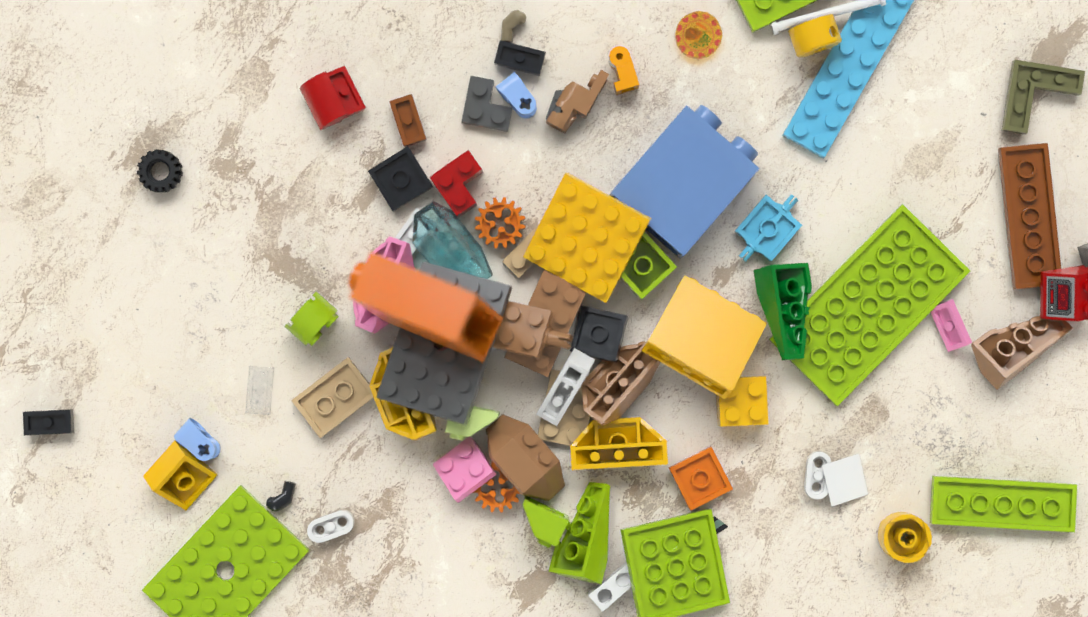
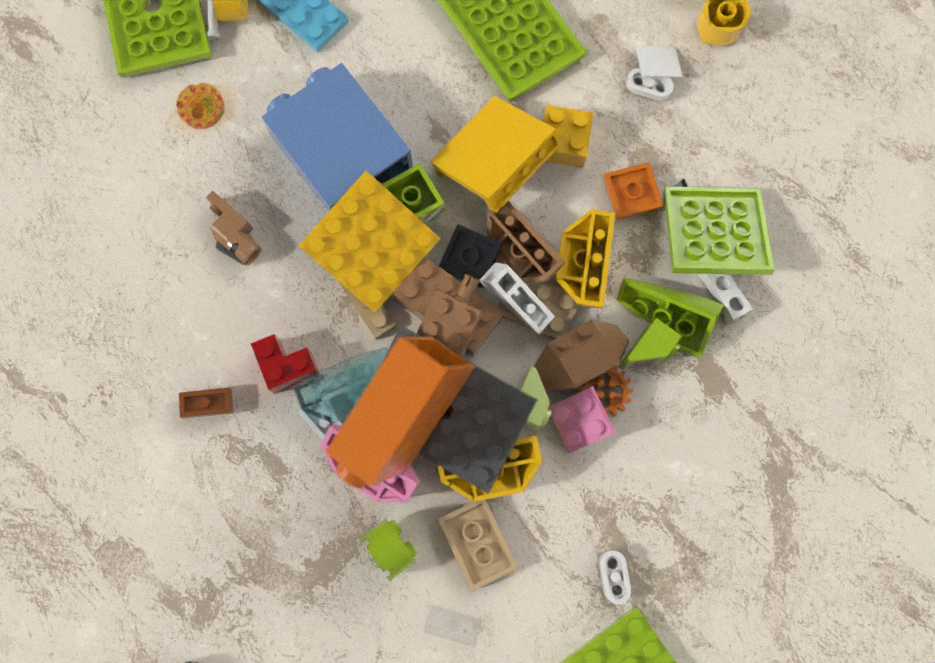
camera: 85 degrees left, 10 degrees down
black arm [266,481,296,512] -> none
red brick [299,66,366,130] -> none
black plate [368,146,433,212] -> none
dark grey plate [461,76,513,132] -> none
orange gear [475,197,526,249] -> none
black plate [494,40,546,76] -> none
light blue piece [496,72,537,119] -> none
dark tan arm [501,10,526,43] -> none
light orange leg [609,46,639,95] -> none
medium azure plate [735,194,802,262] -> none
green wedge [753,263,812,361] -> none

